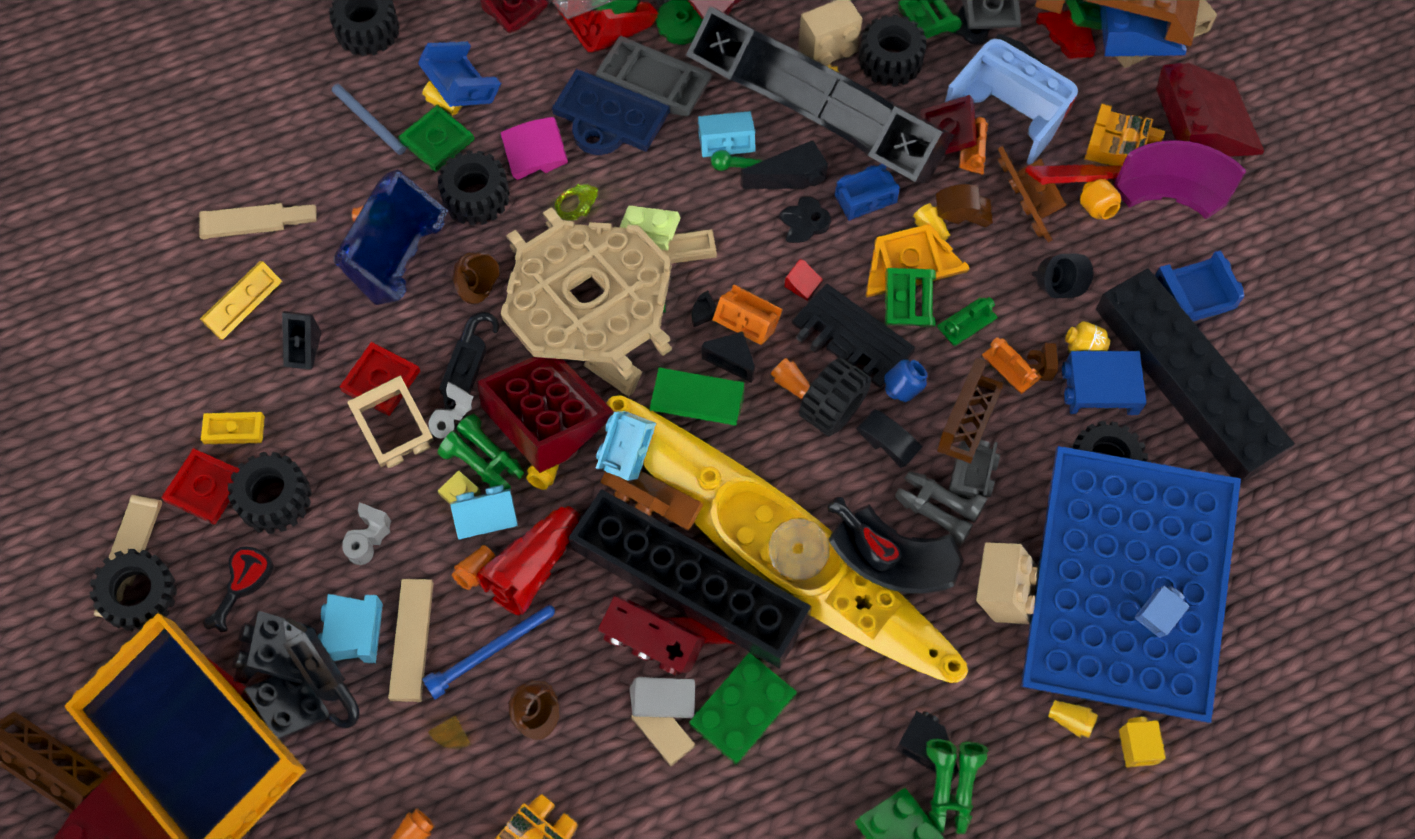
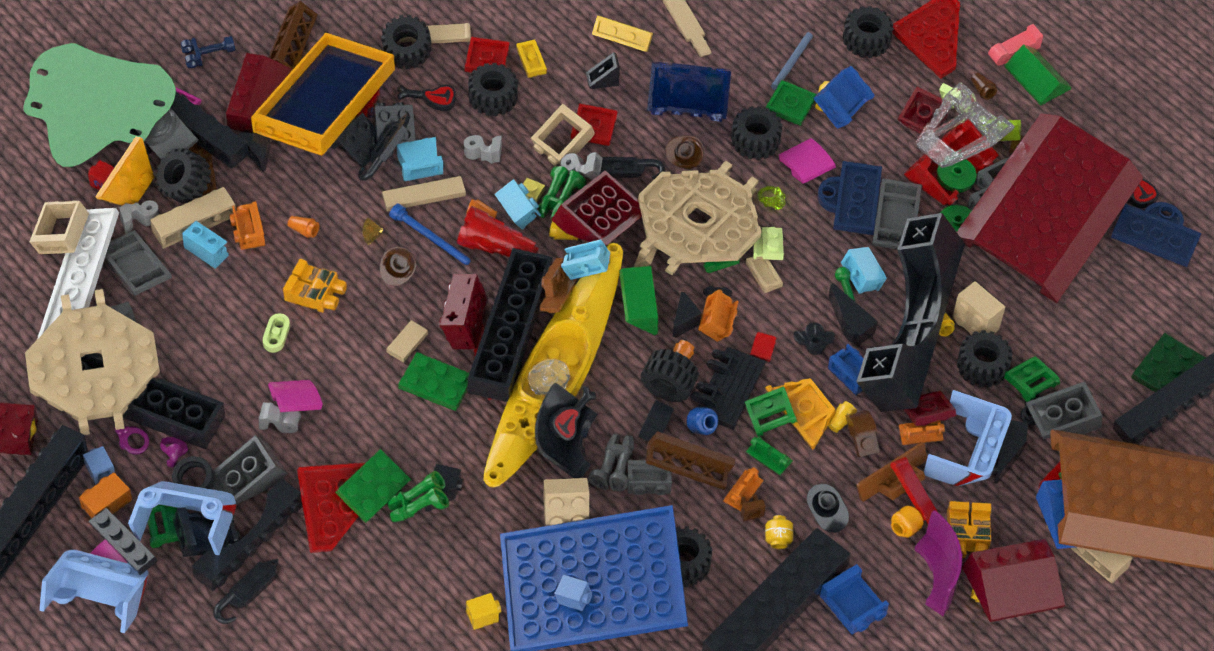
camera: 70 degrees right, 10 degrees down
light grey slope [629,677,695,718] -> none
yellow cone [1048,700,1098,738] -> none
blue panel [1062,351,1146,415] -> none

